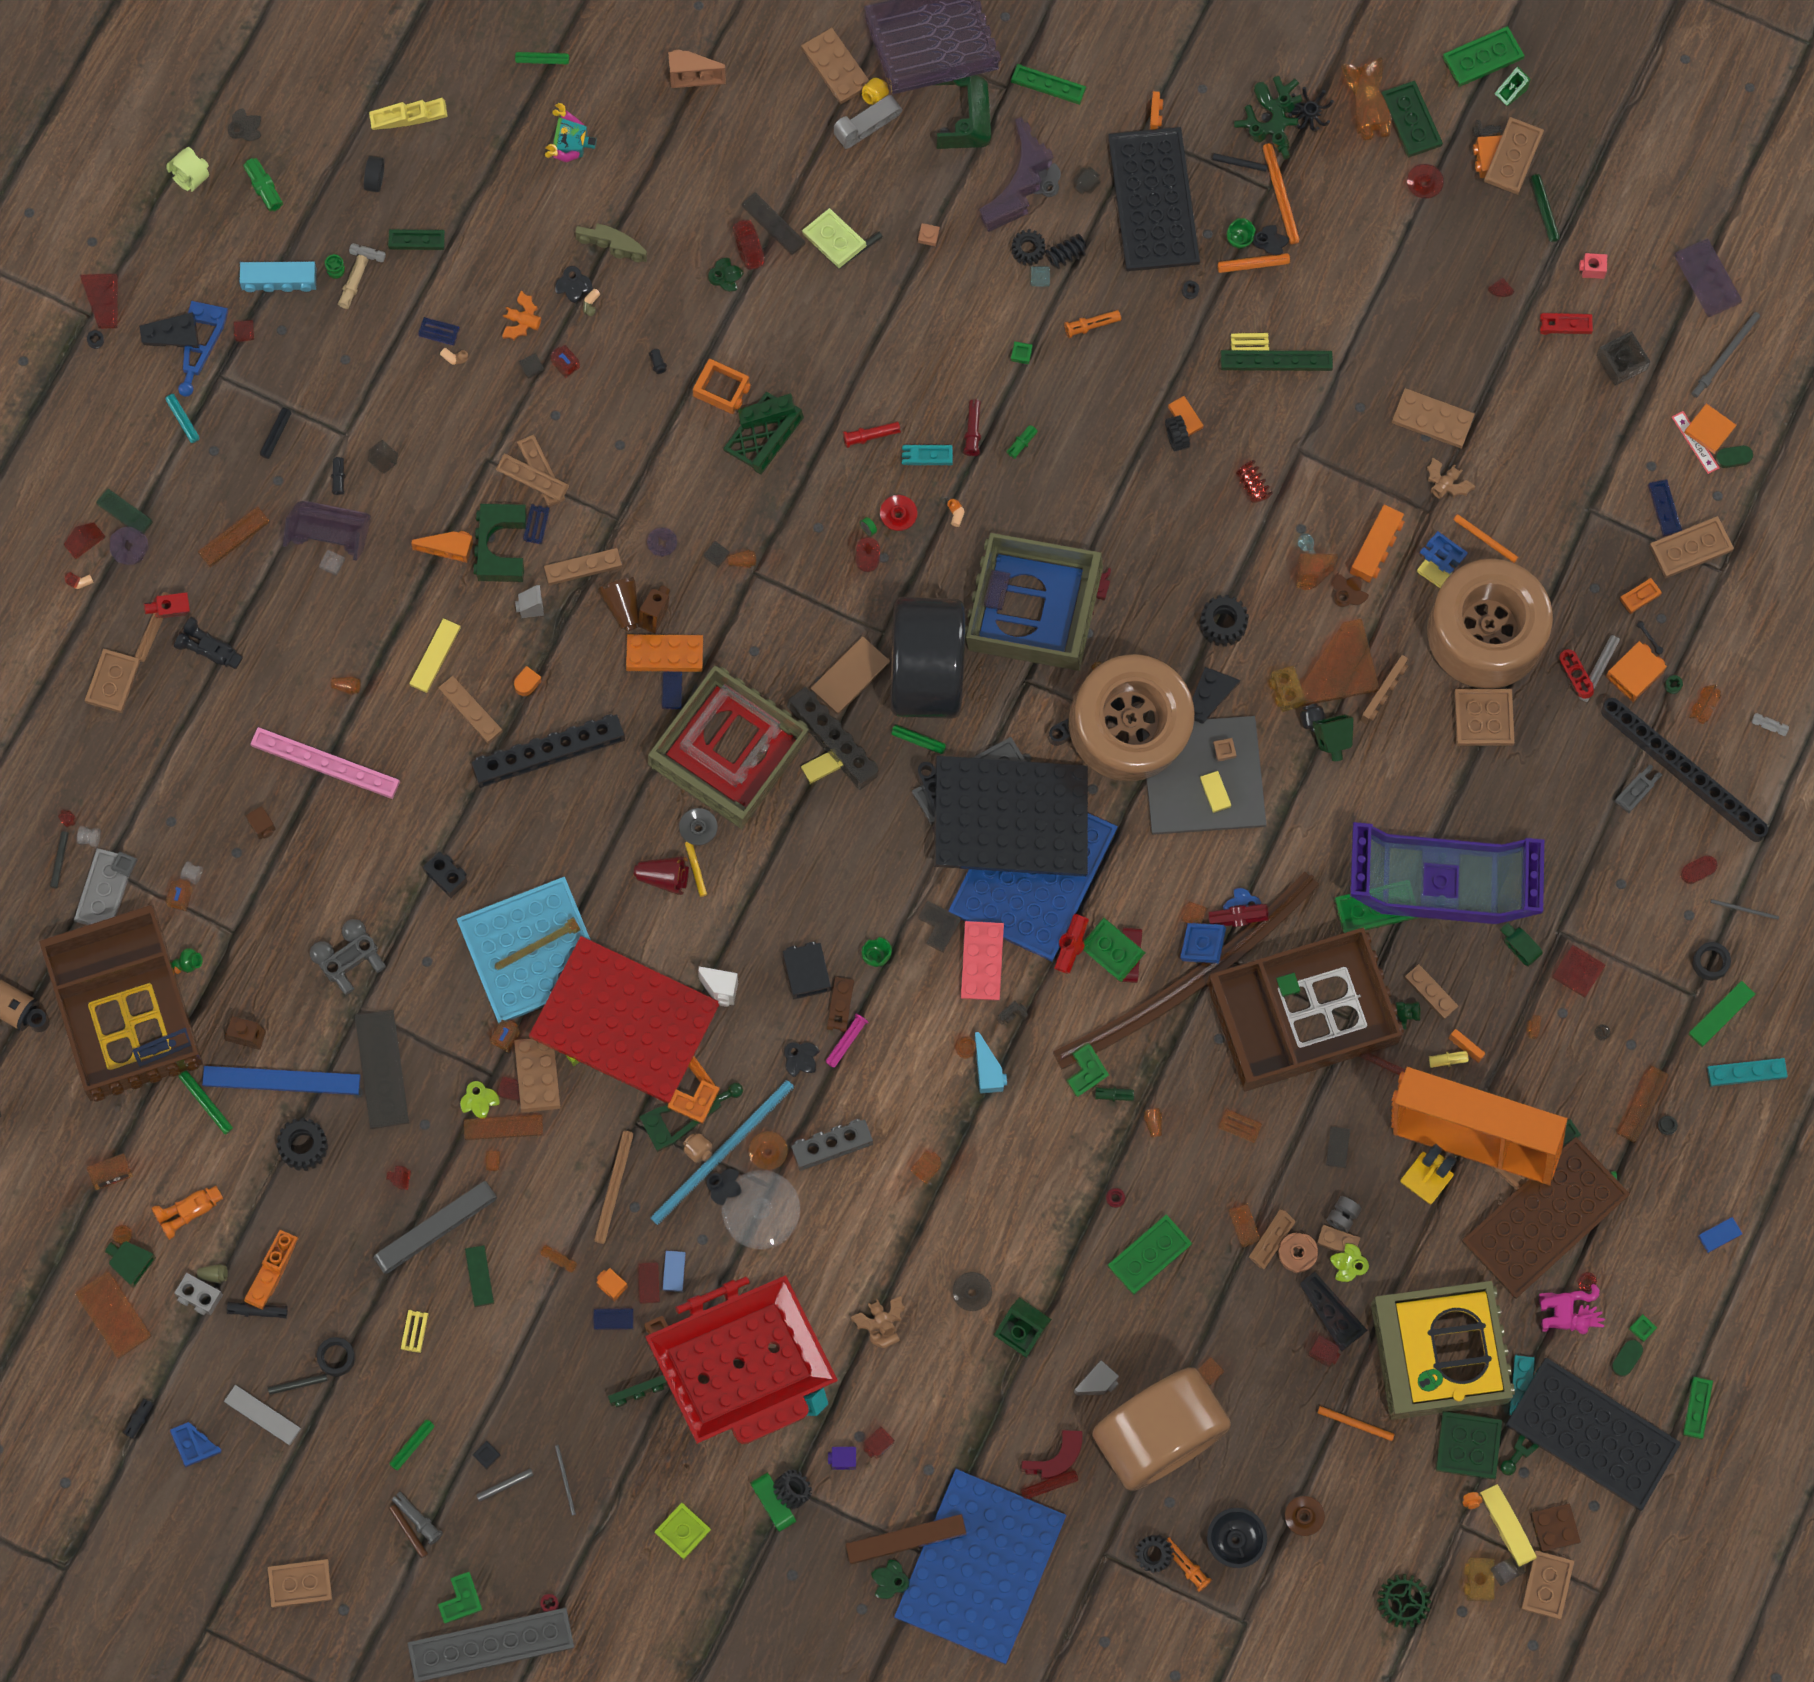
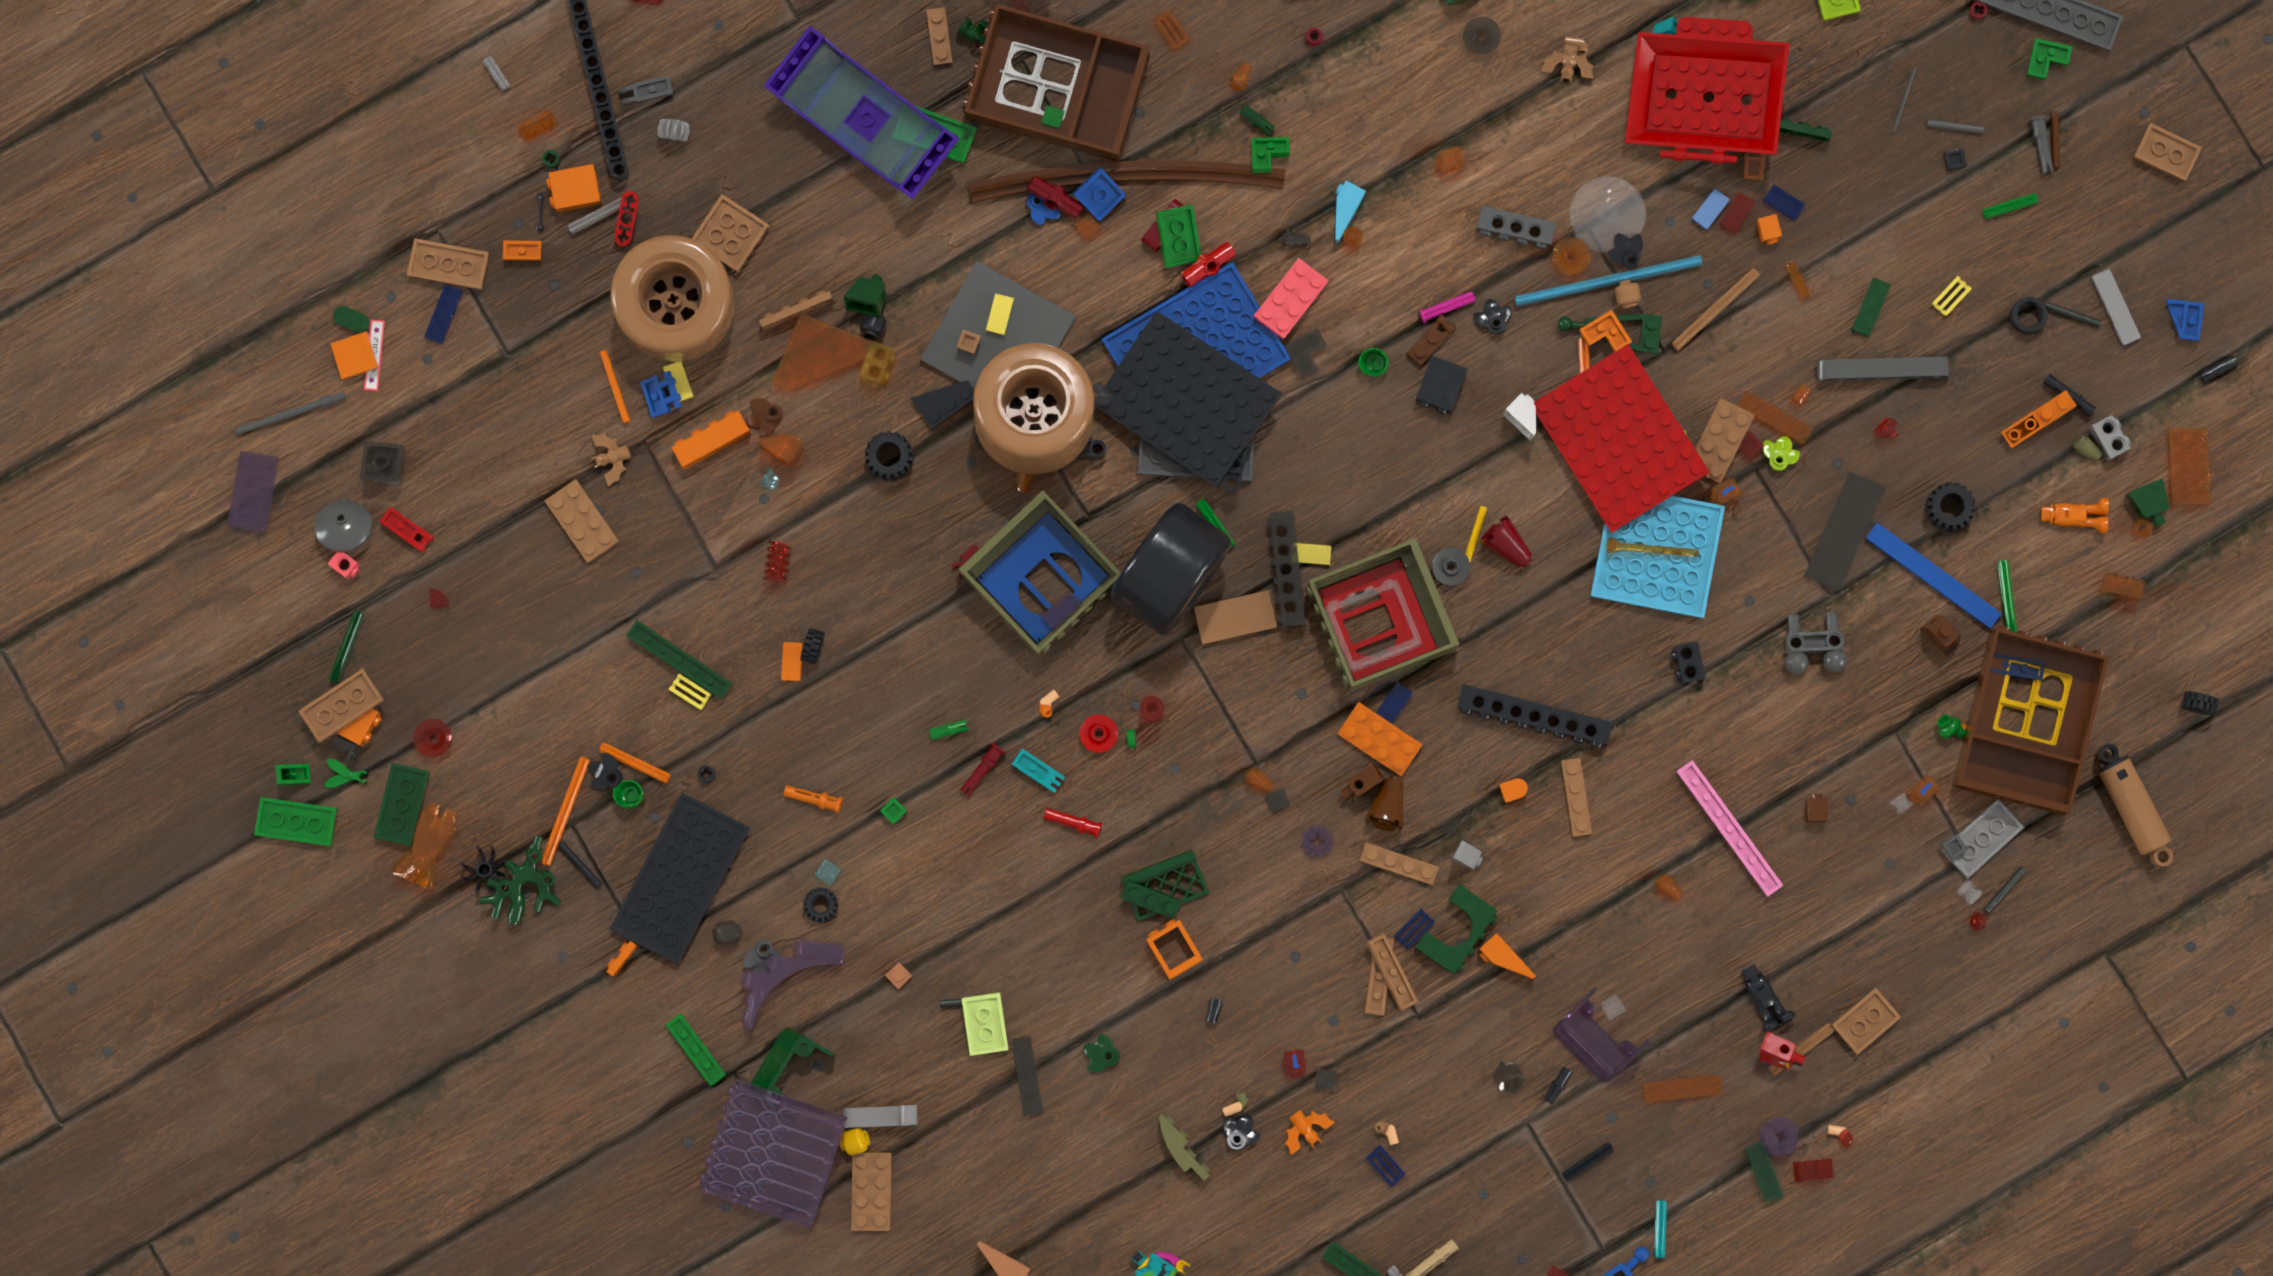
camera: 140 degrees left, 10 degrees up
light yellow tile [409,618,461,693] -> none
clear red gear [733,219,765,270] -> none
black piece [1045,233,1086,270] -> none
dark green piece [1500,923,1543,967] -> none
none -> dark grey dish [314,500,372,552]
none -> green piece [324,759,369,788]
none -> light grey gear [657,119,690,142]

